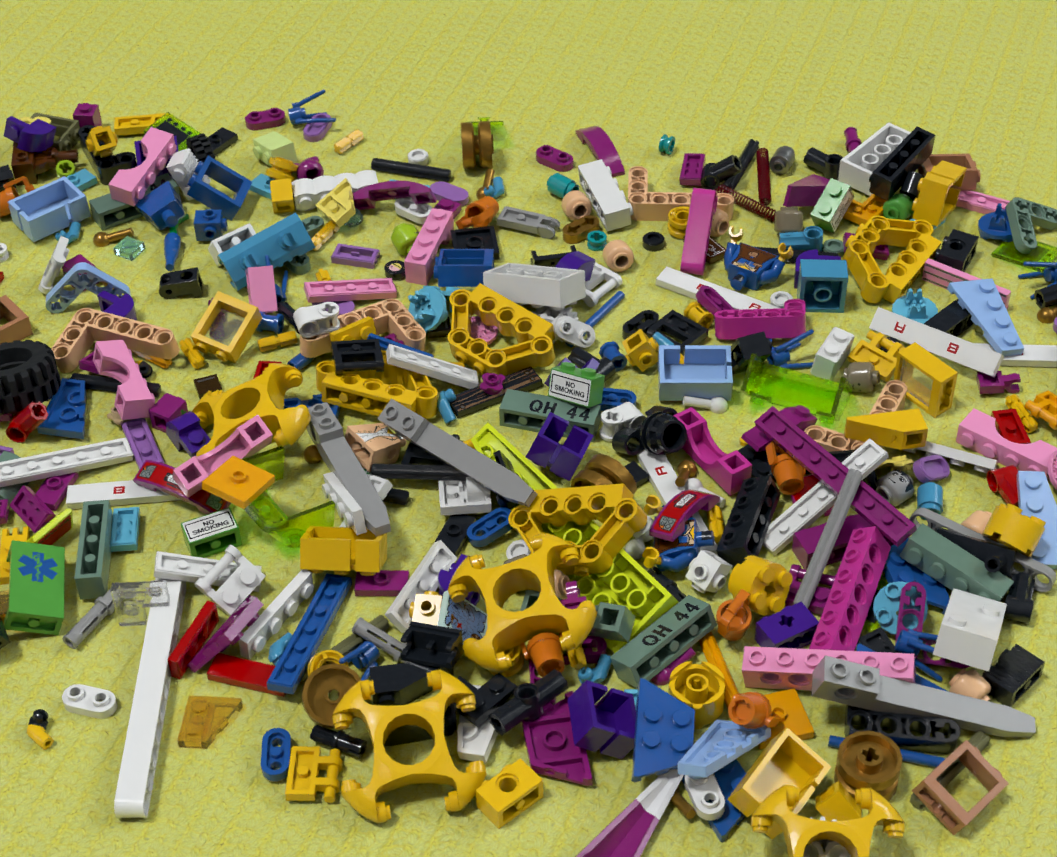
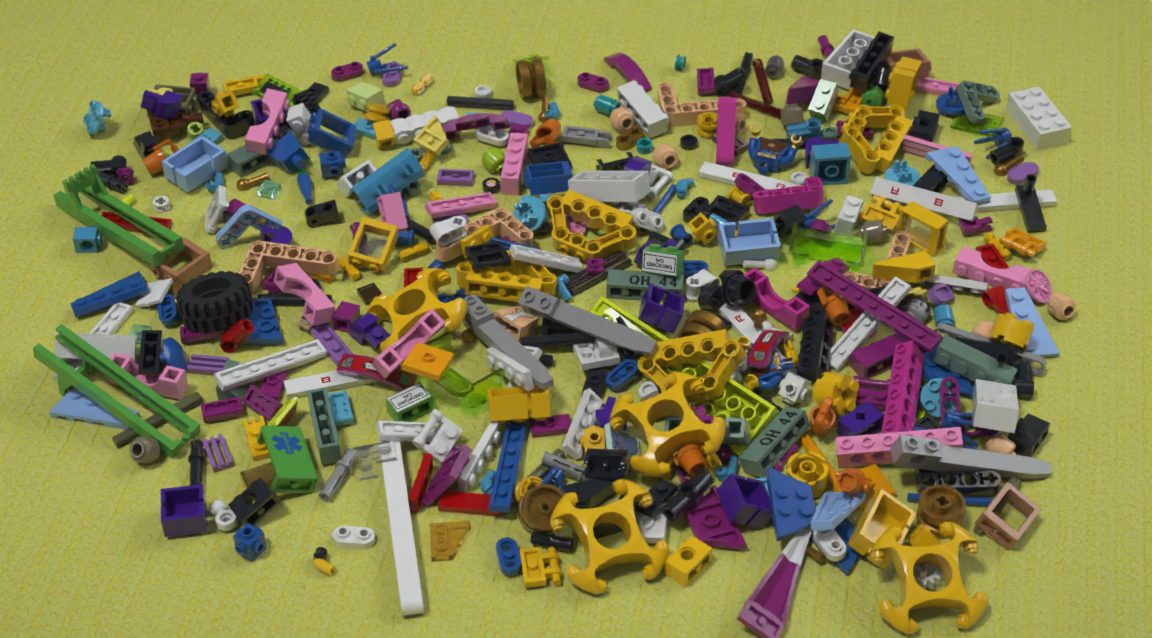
camera: 10 degrees left, 0 degrees up
light grey axle [793,469,863,609] -> none
none -> dark azure arm [676,178,694,197]
none -> magenta plate [810,219,832,236]

